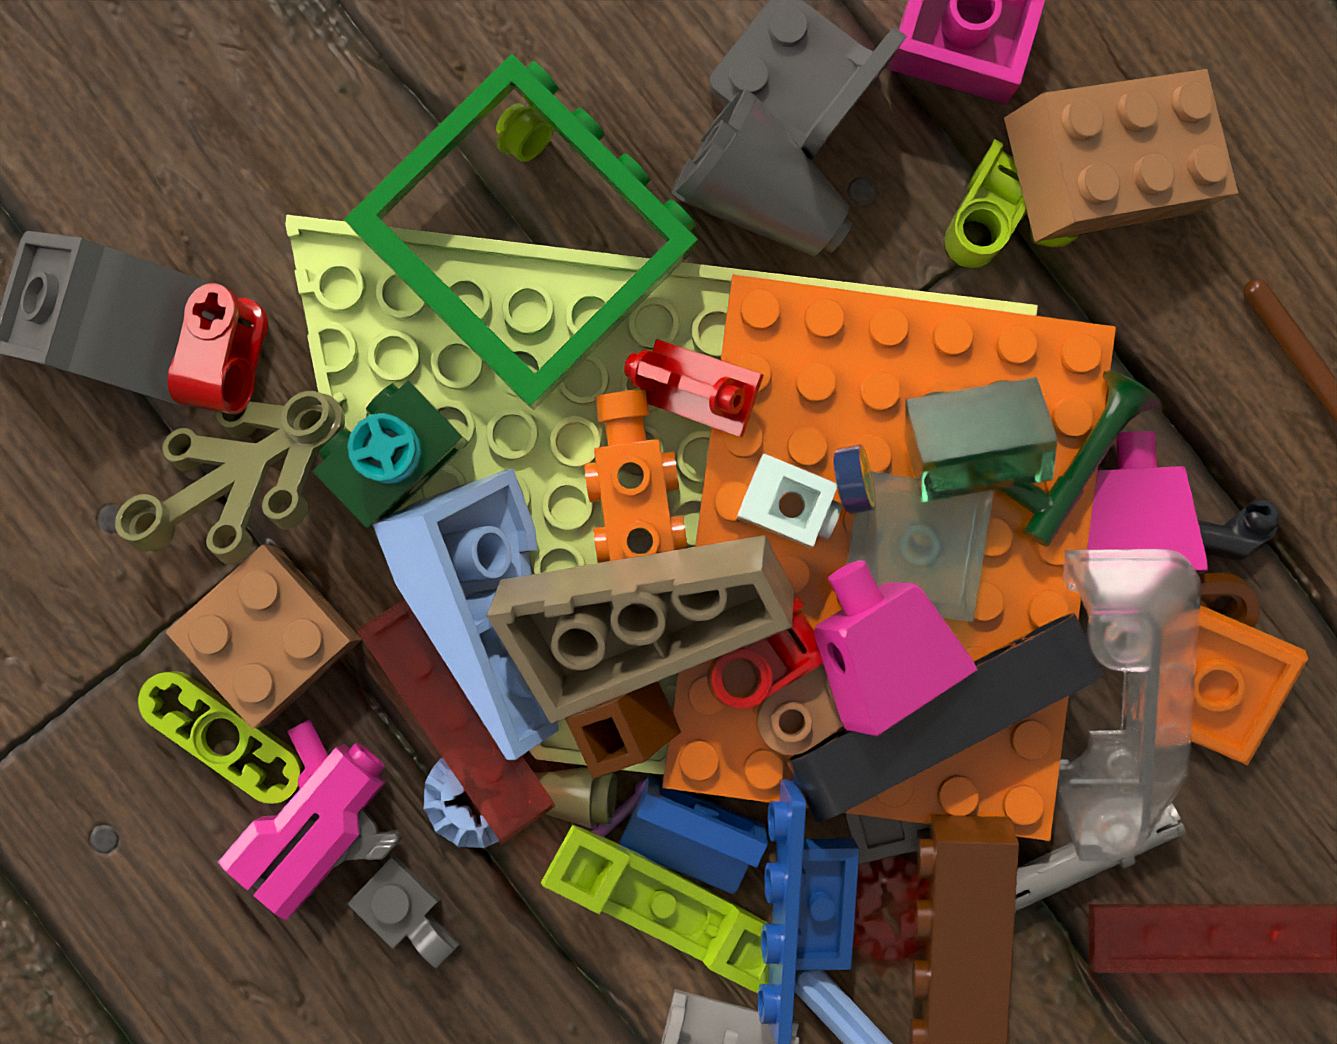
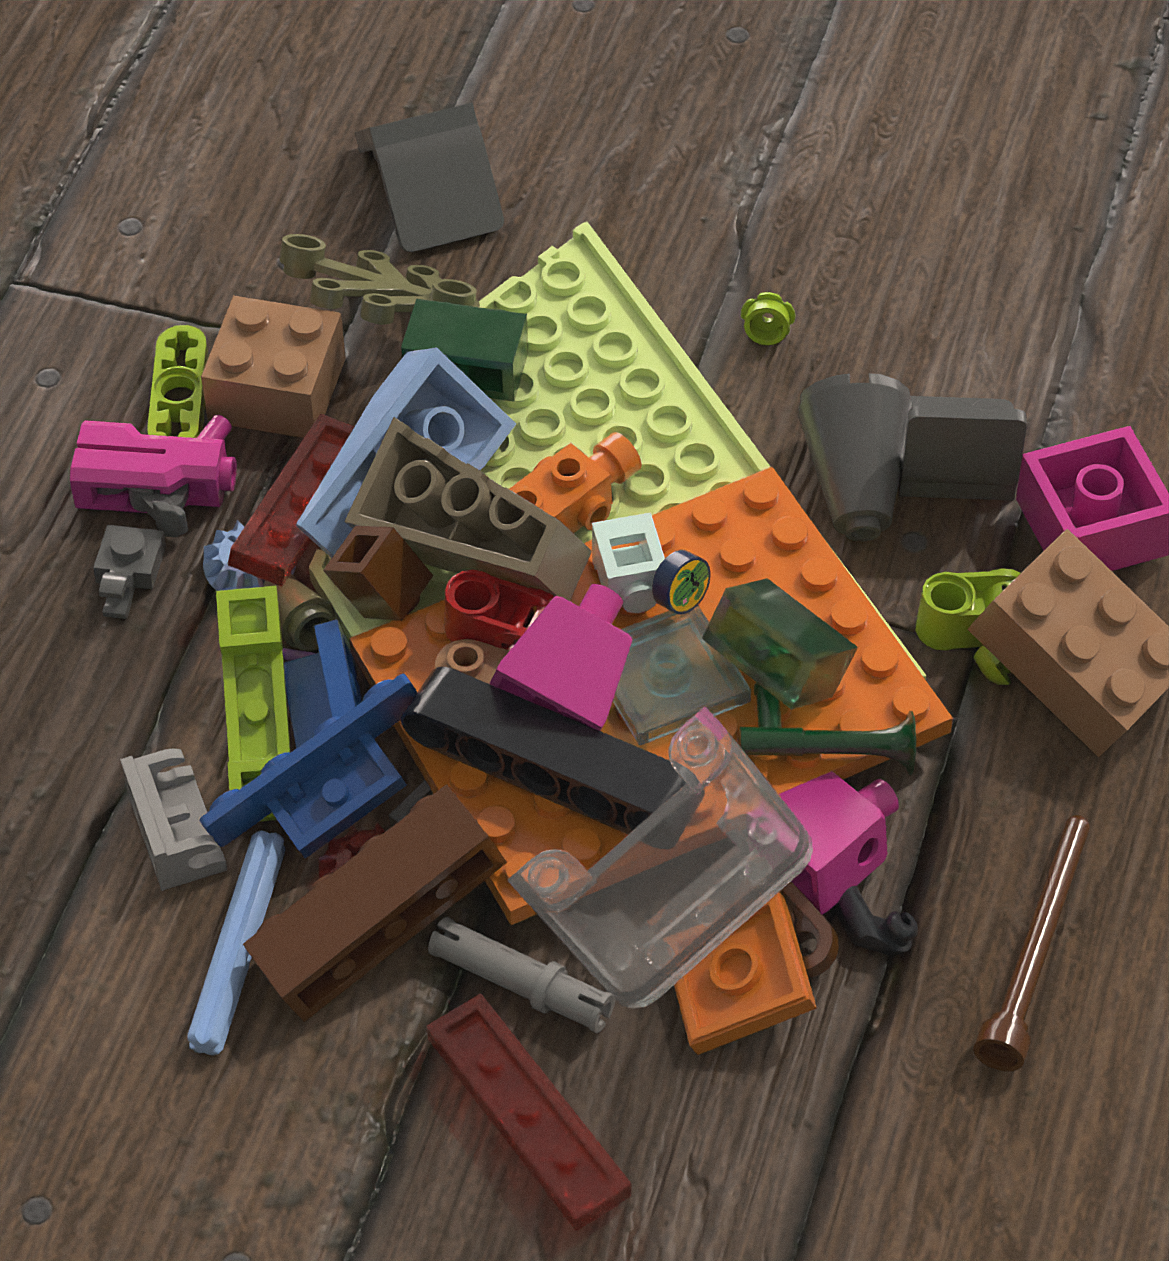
camera: 55 degrees right, 35 degrees down
red piece [167,283,268,414] -> none
green window [344,54,698,411] -> none
teal wheel [348,413,422,484] -> none
hinge [624,339,764,438] -> none

